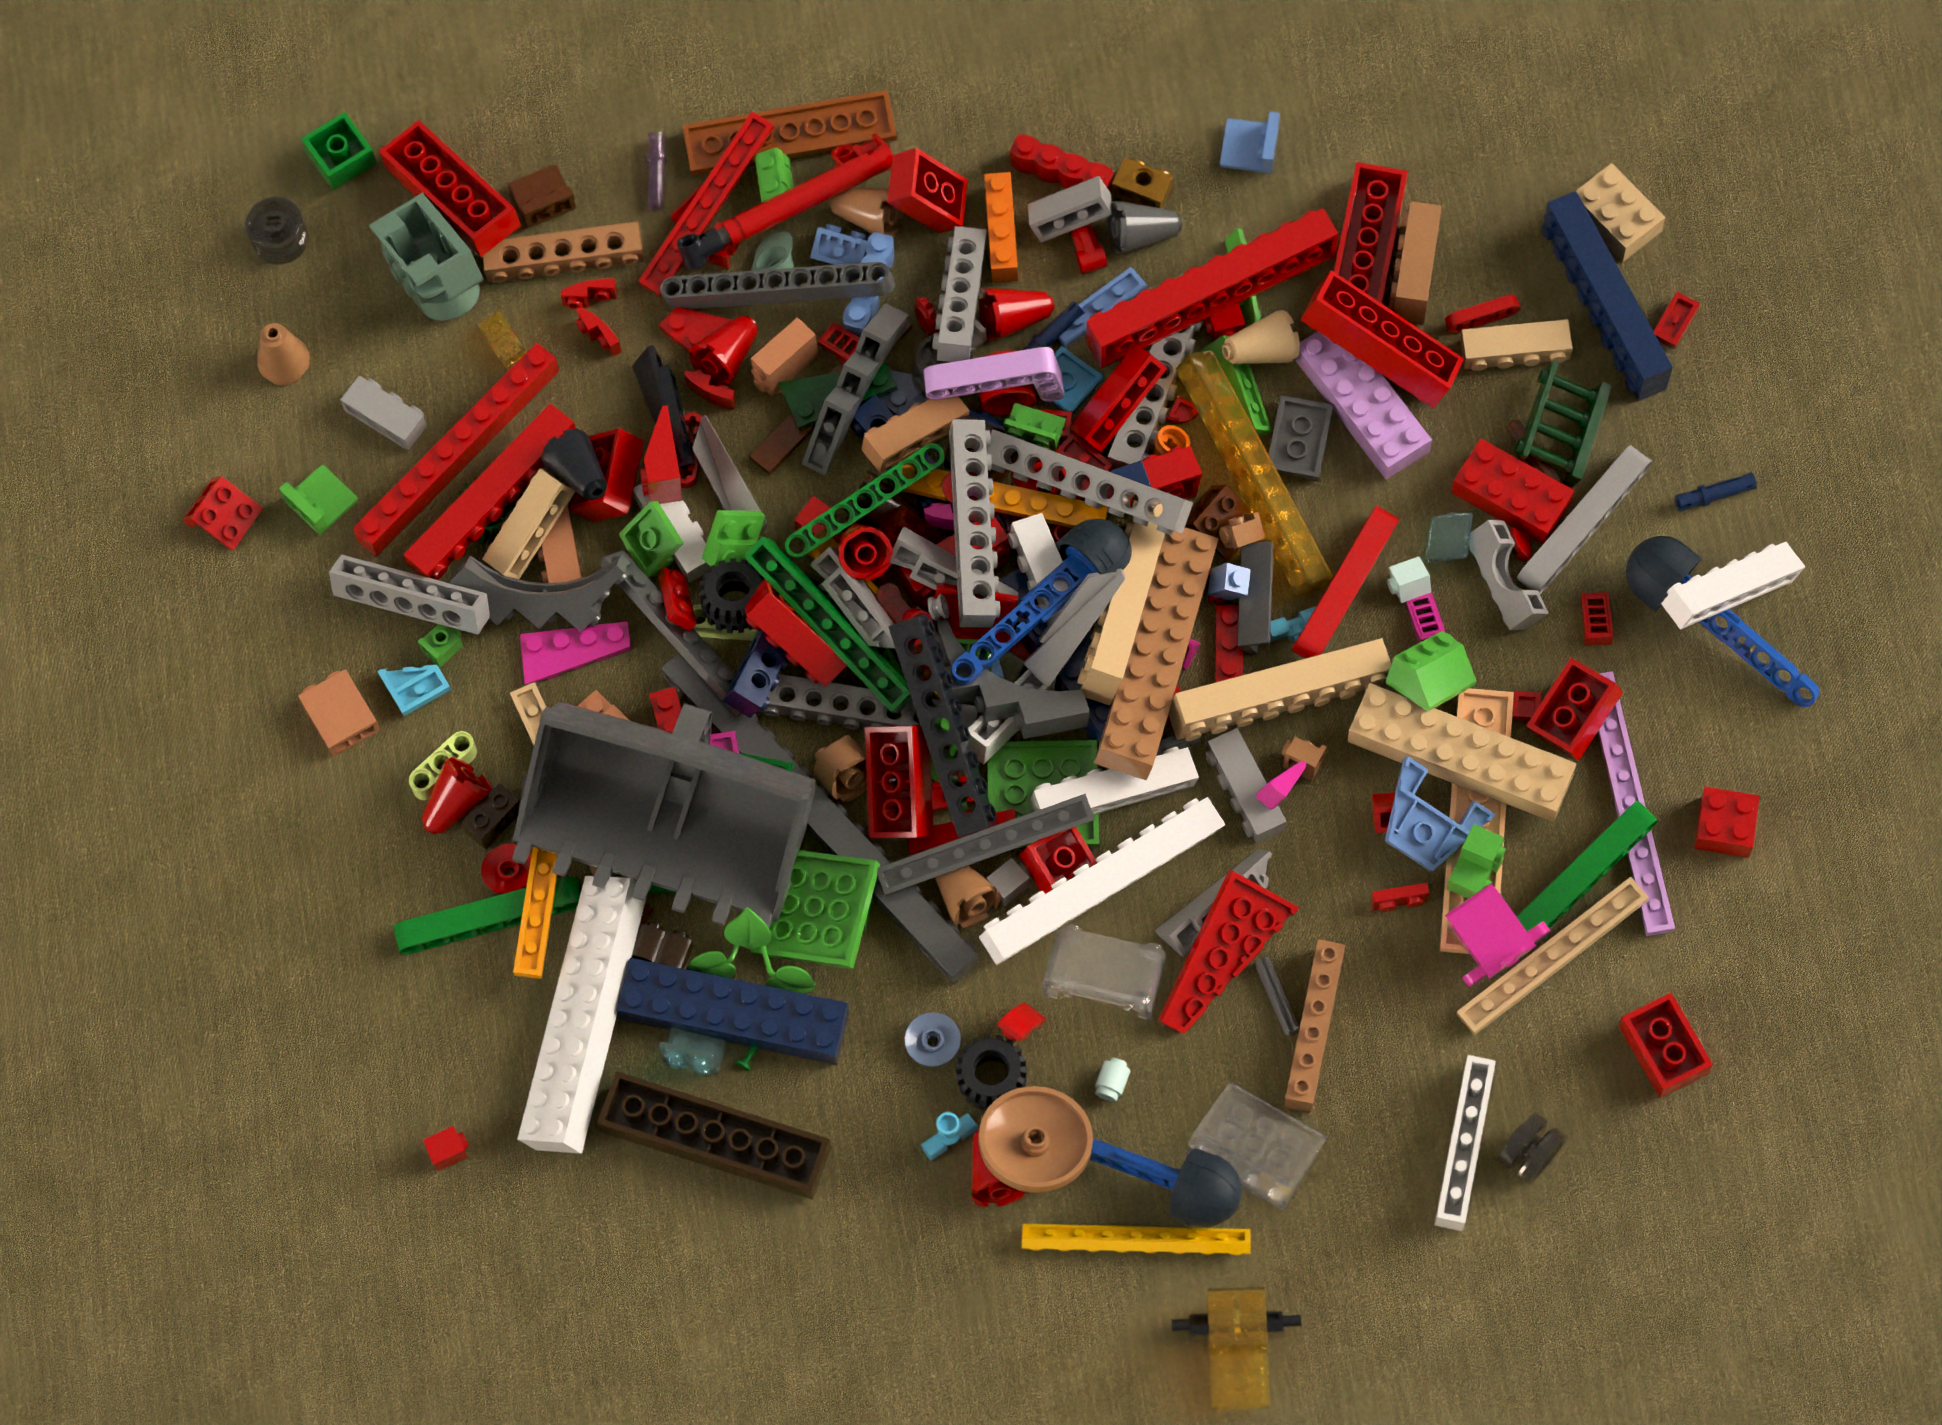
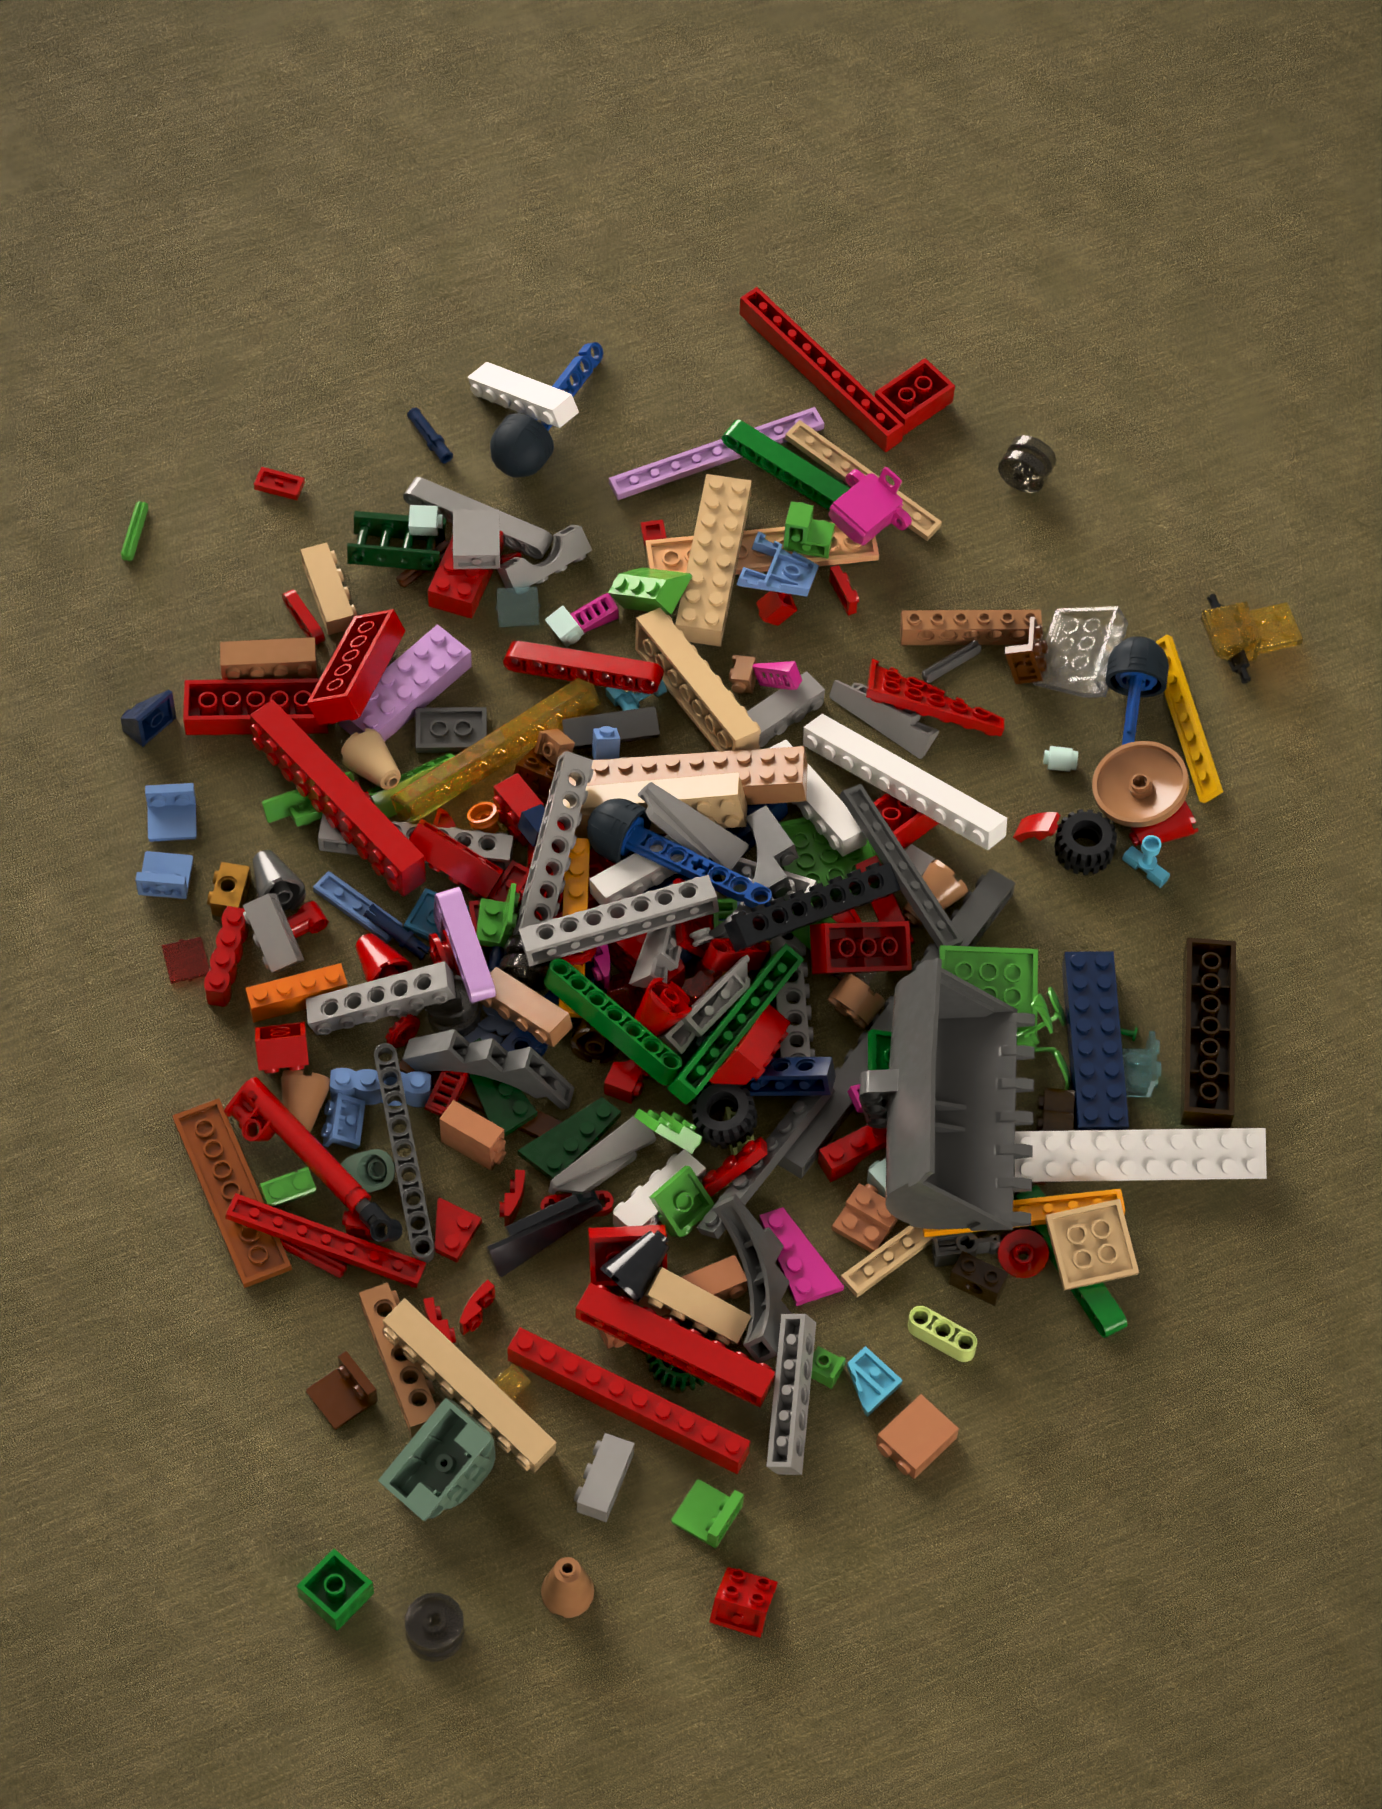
camera: 110 degrees left, 10 degrees down
red brick [379,120,521,257] -> none
red cone [421,757,493,835] -> none
red brick [423,1126,469,1172] -> none
red slope [640,405,682,504] -> none
pin [646,132,667,211] -> none
red cone [689,316,758,386] -> none
sand blue dish [905,1012,961,1067] -> none
clear windscreen [1042,924,1167,1020] -> none
red plate [1215,605,1243,683] -> none
white brick [1435,1055,1496,1231] -> none
red brick [1526,657,1623,761] -> none
dark blue brick [1542,191,1673,401] -> none
tan brick [1577,163,1665,262] -> none
red slope [1580,592,1613,646] -> none
red brick [1694,787,1760,858] -> none
none -> dark blue slope [120,690,176,747]
none -> bright green axle [121,501,148,561]
none -> medium blue bracket [135,851,193,899]
none -> clear red piece [162,937,209,984]
none -> tan brick [383,1298,557,1473]
none -> light aqua brick [409,505,443,536]
none -> light grey panel [453,509,500,569]
none -> dark green wing [518,1097,621,1180]
none -> red brick [739,287,904,453]
none -> reddish brown bracket [1005,616,1048,684]
none -> tan plate [1045,1199,1139,1291]

